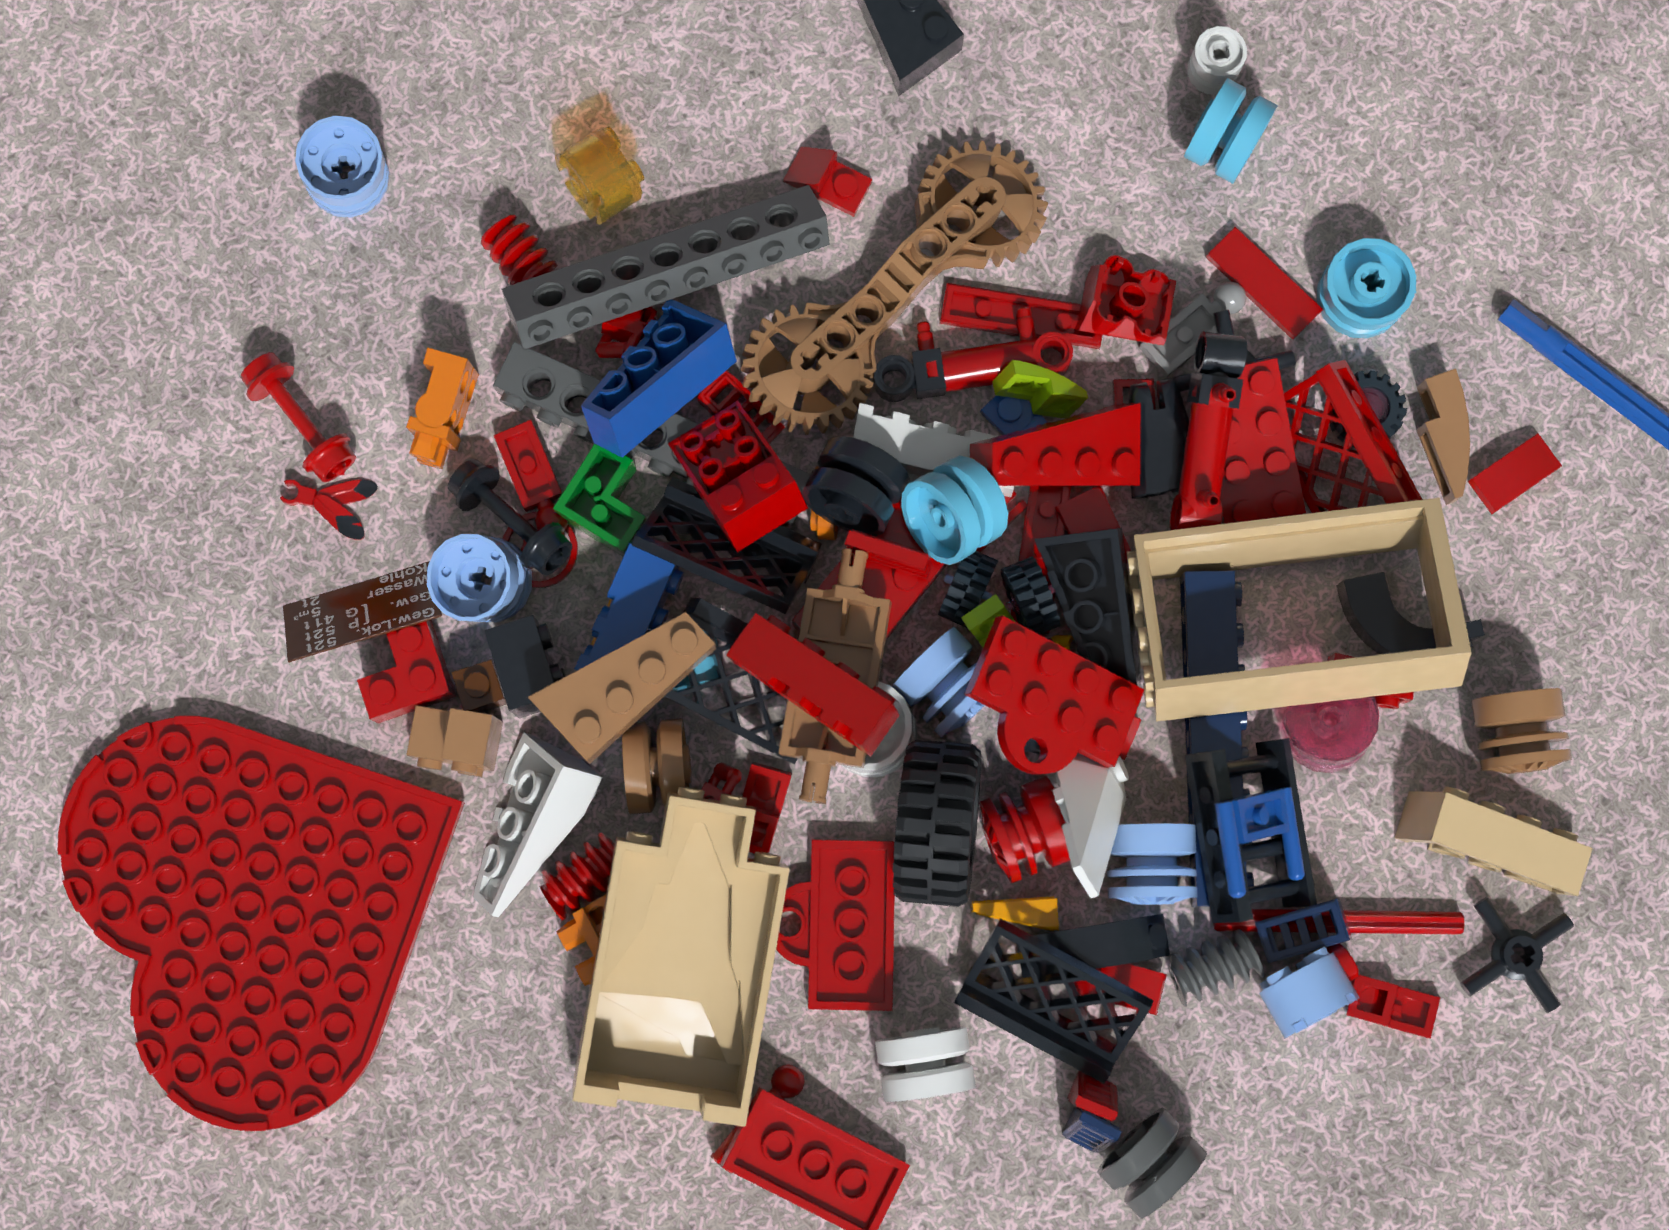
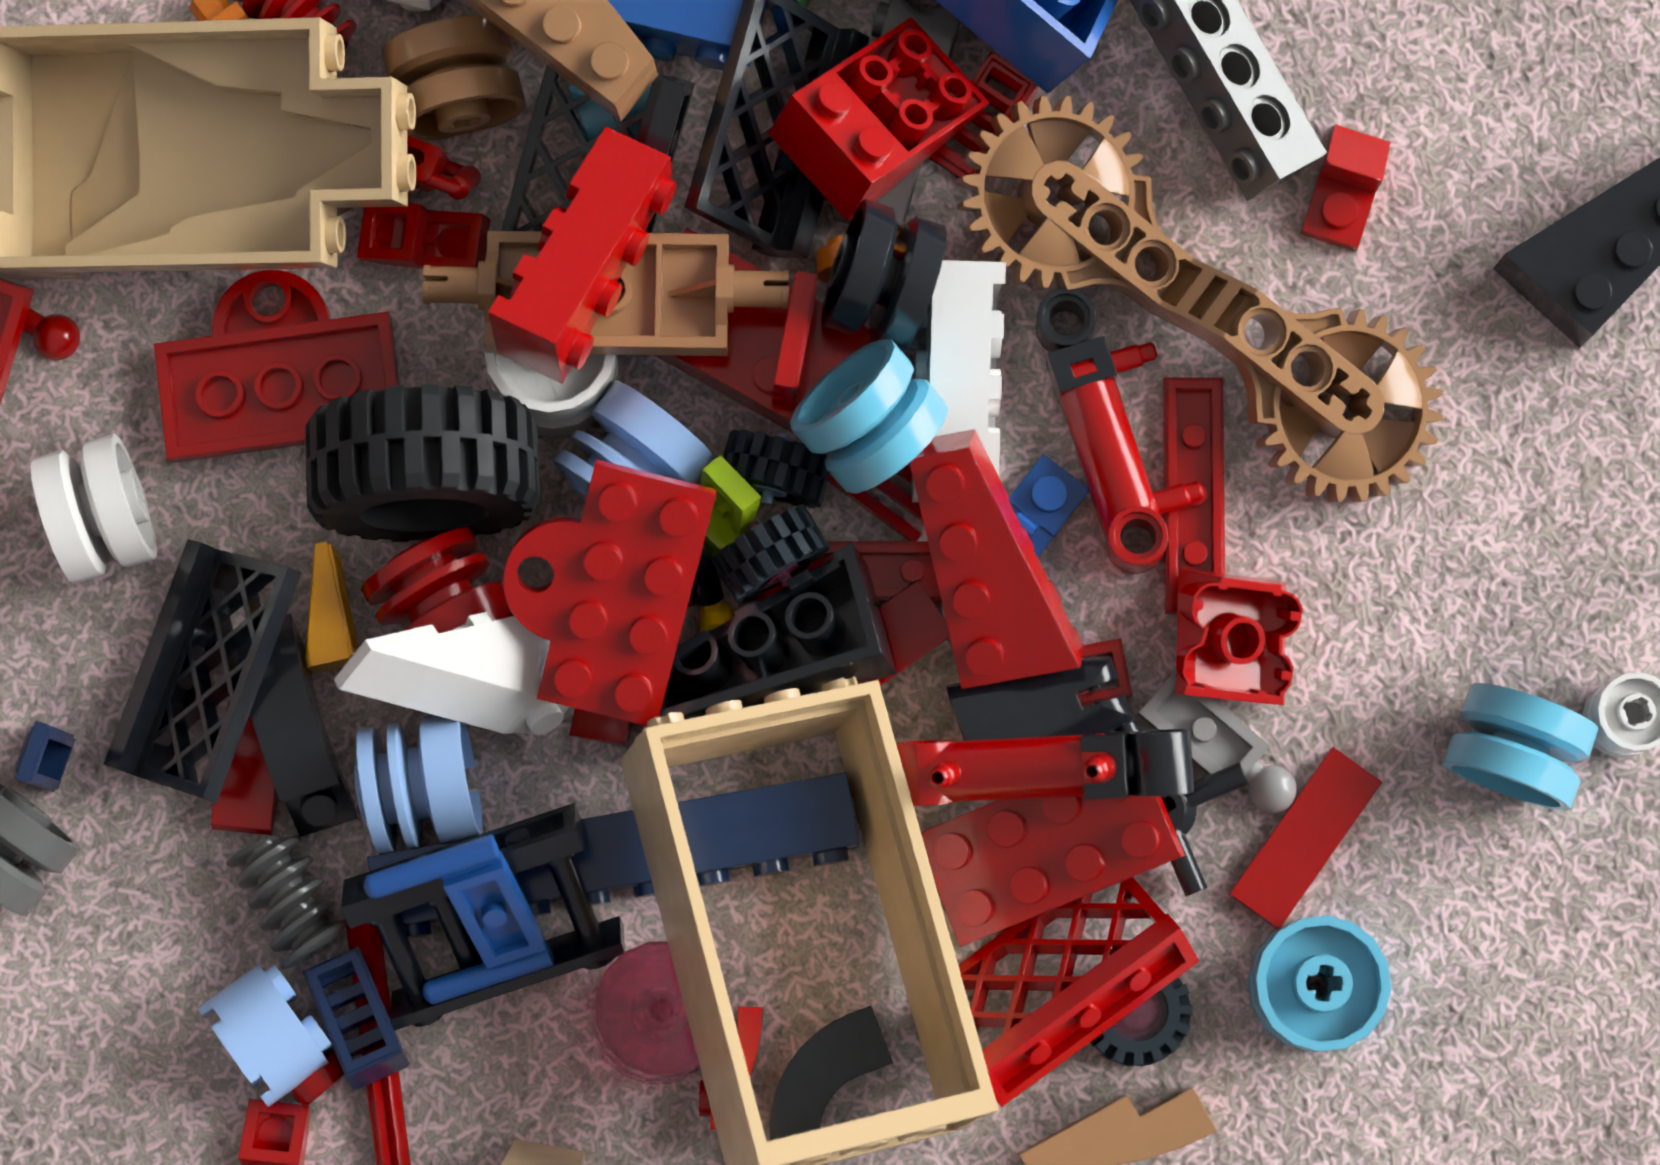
camera: 85 degrees right, 0 degrees up
lime slope [993,360,1088,419] -> none
red slope [1067,1071,1118,1121] -> none

